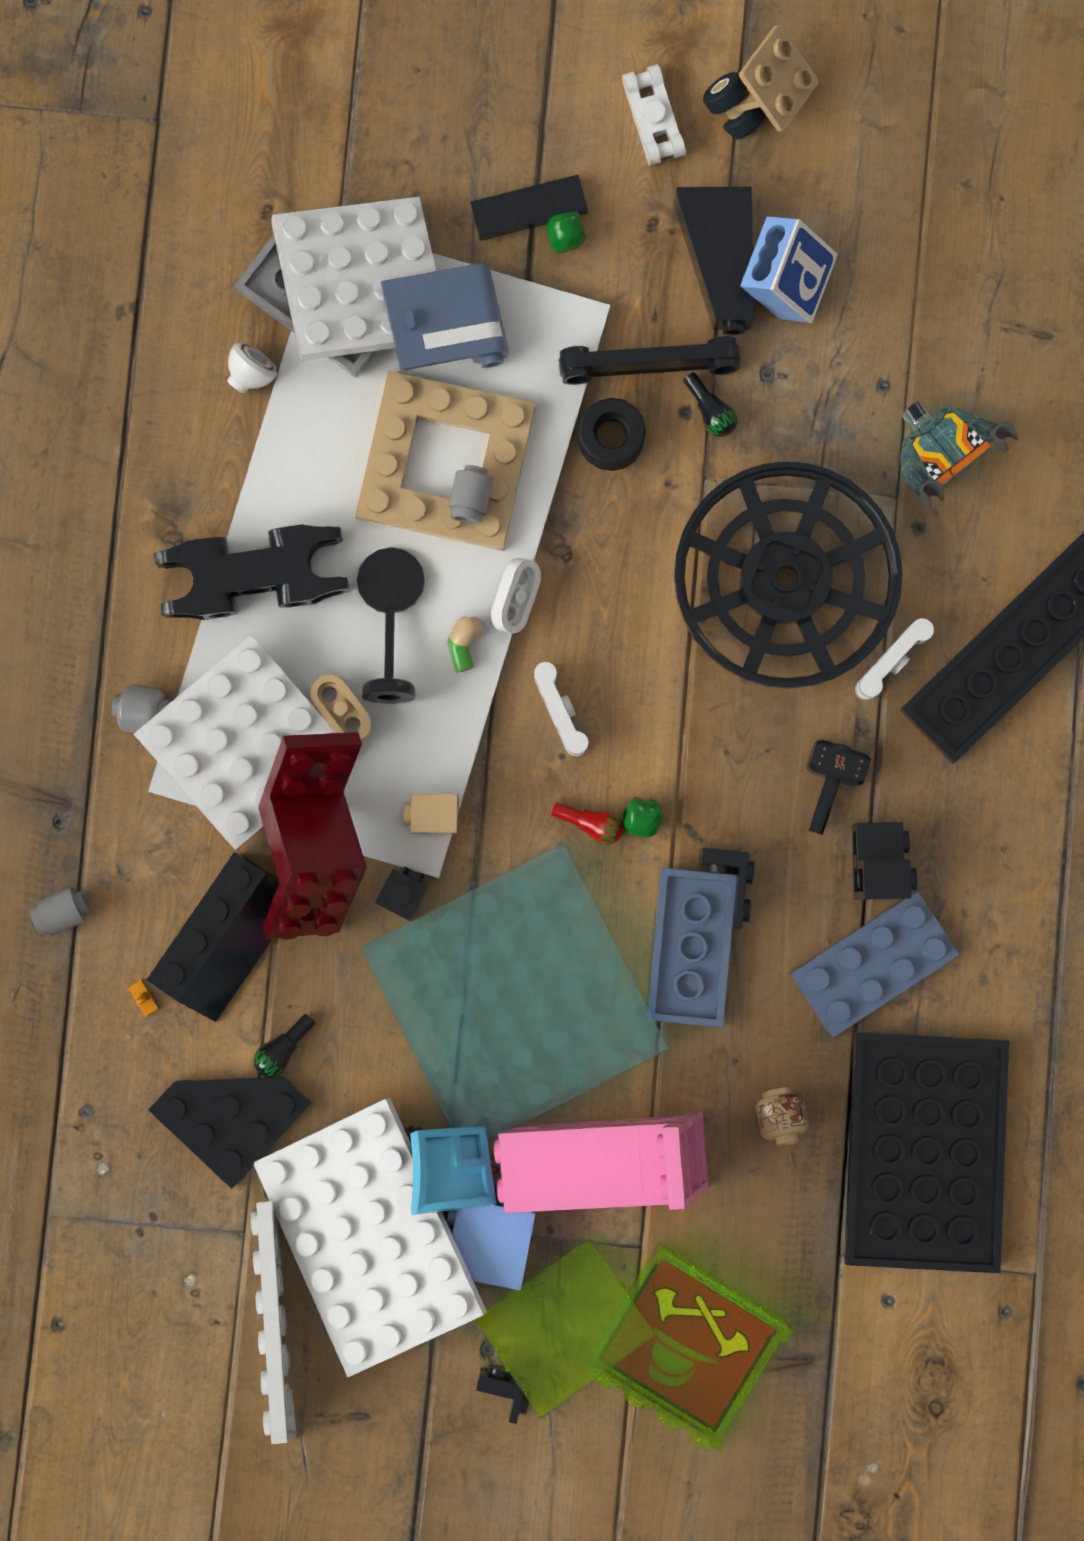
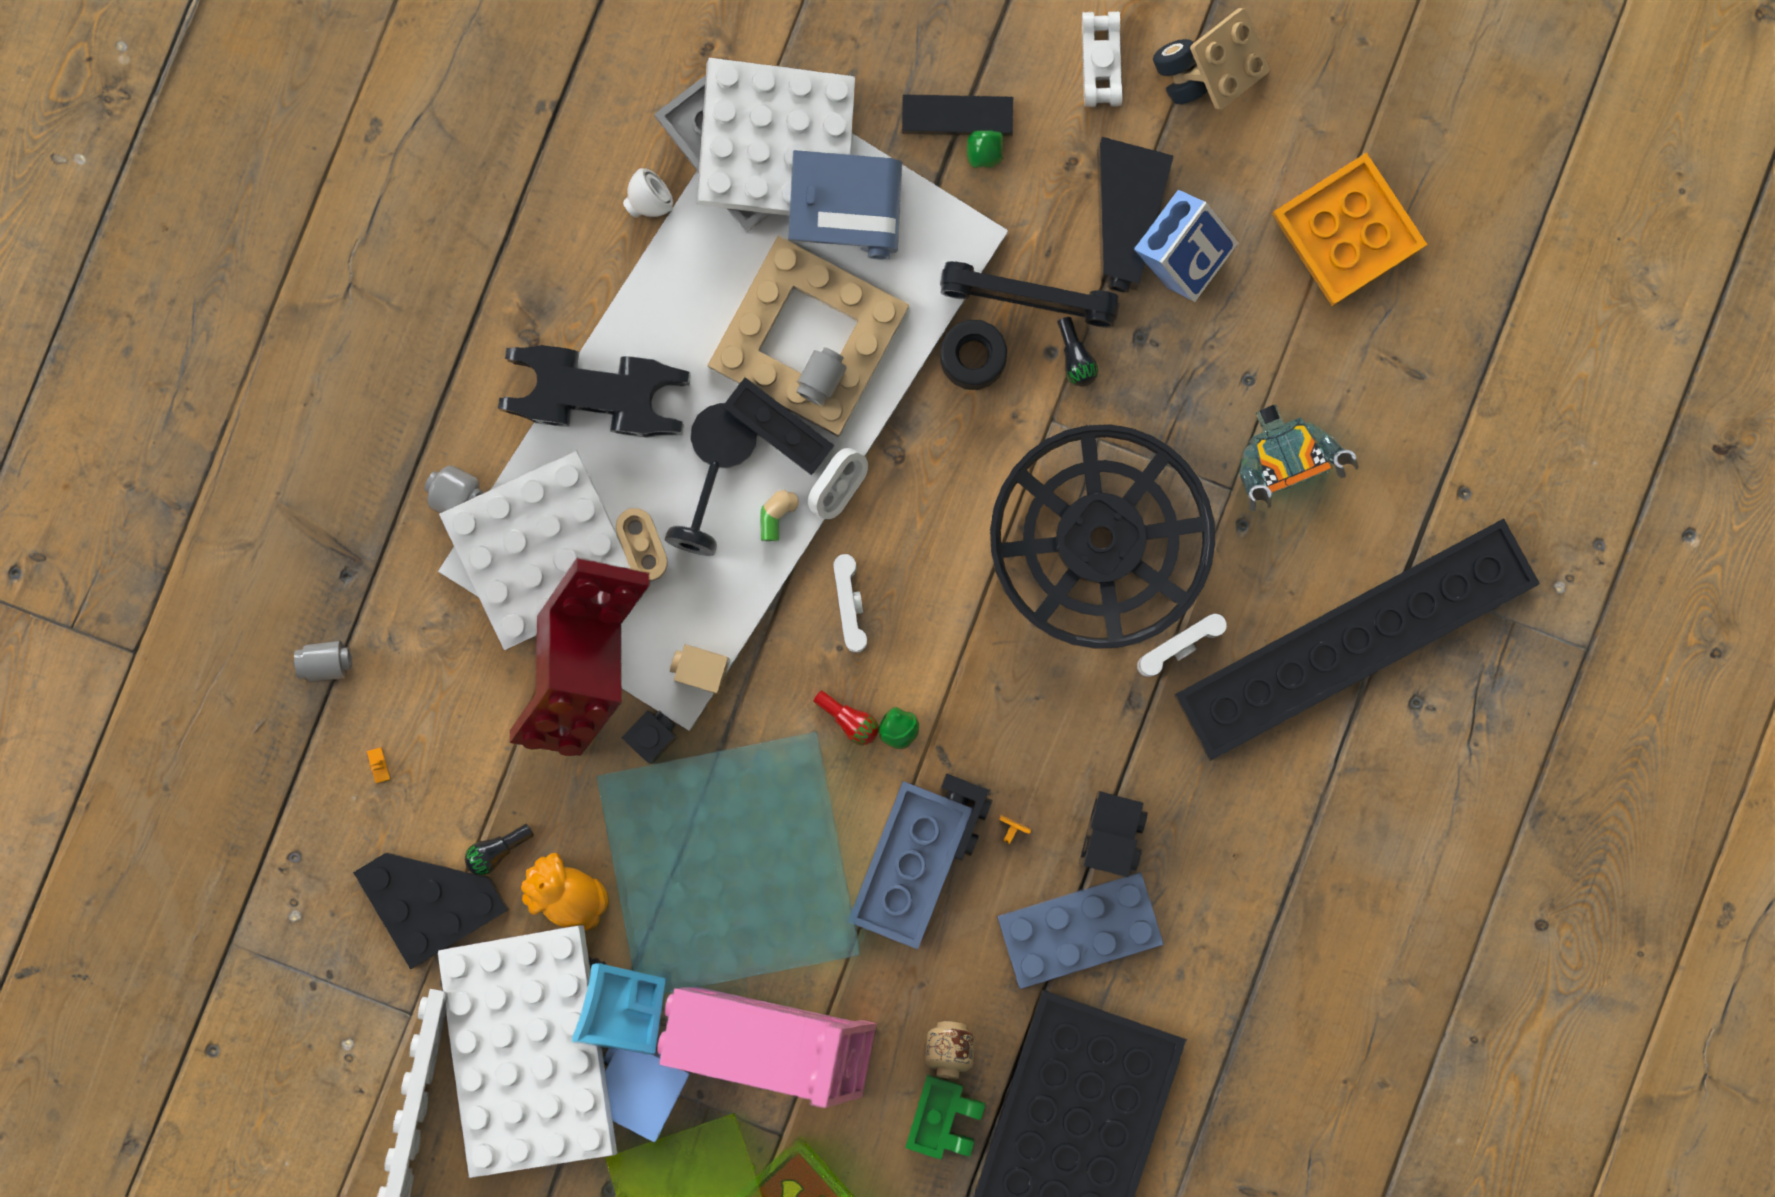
camera: 20 degrees right, 0 degrees up
black slope [147,852,279,1022] -> none
black piece [806,740,871,835] -> none
none -> light orange hair [521,853,609,931]
none -> black plate [722,377,834,475]
none -> green plate [905,1074,986,1160]
none -> light orange piece [999,815,1031,845]
none -> light orange plate [1272,152,1427,306]

